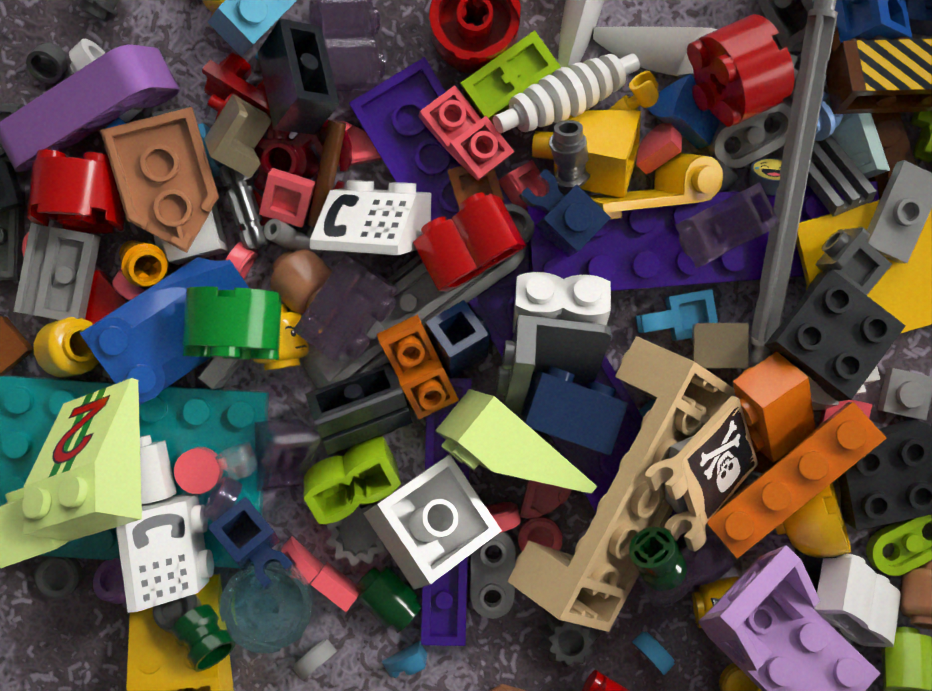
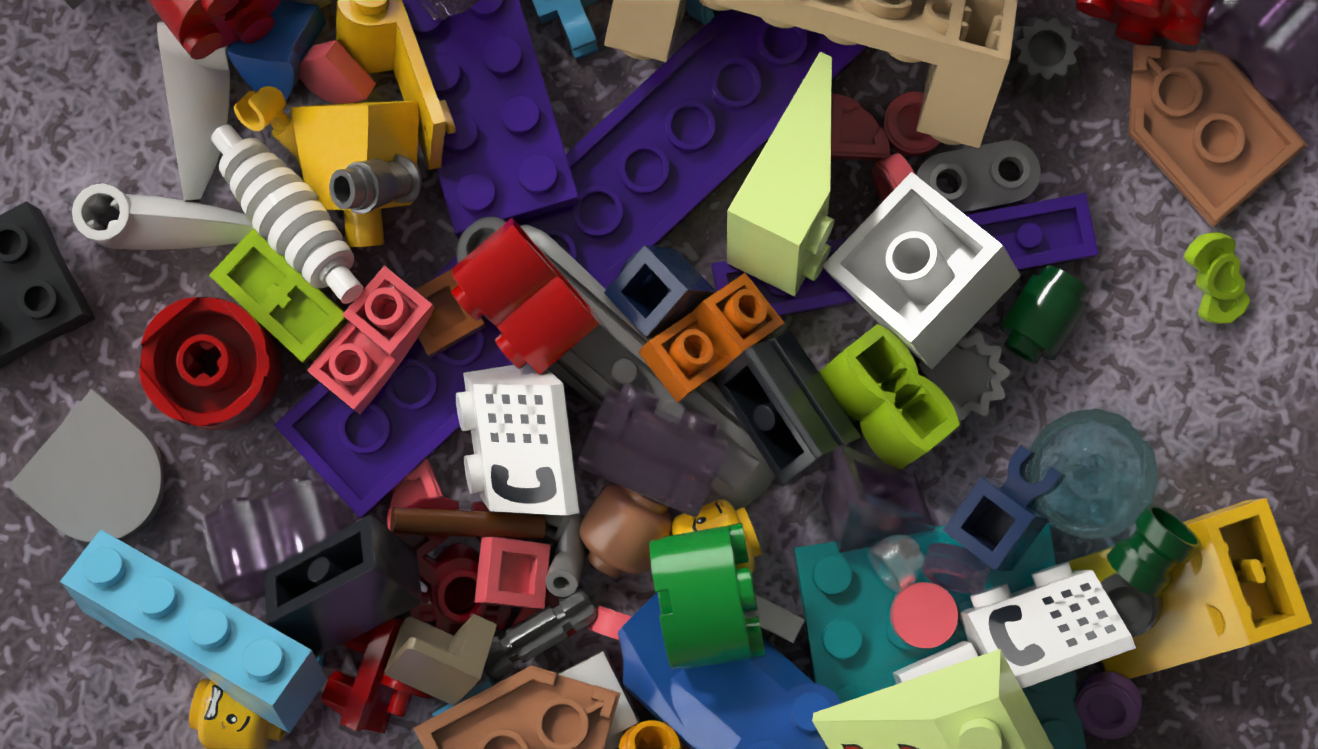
camera: 95 degrees left, 5 degrees down
coral tile [281,536,324,585] -> none
light grey tile [292,638,337,681] -> none
coral tile [310,562,360,612] -> none
dark azure tile [382,641,427,678] -> none
dark grey bracket [496,315,611,414] -> none
coral tile [498,160,547,209] -> none
white brick [513,272,611,333] -> none
dark blue brick [518,168,611,257] -> none
dark blue brick [518,366,628,456] -> none

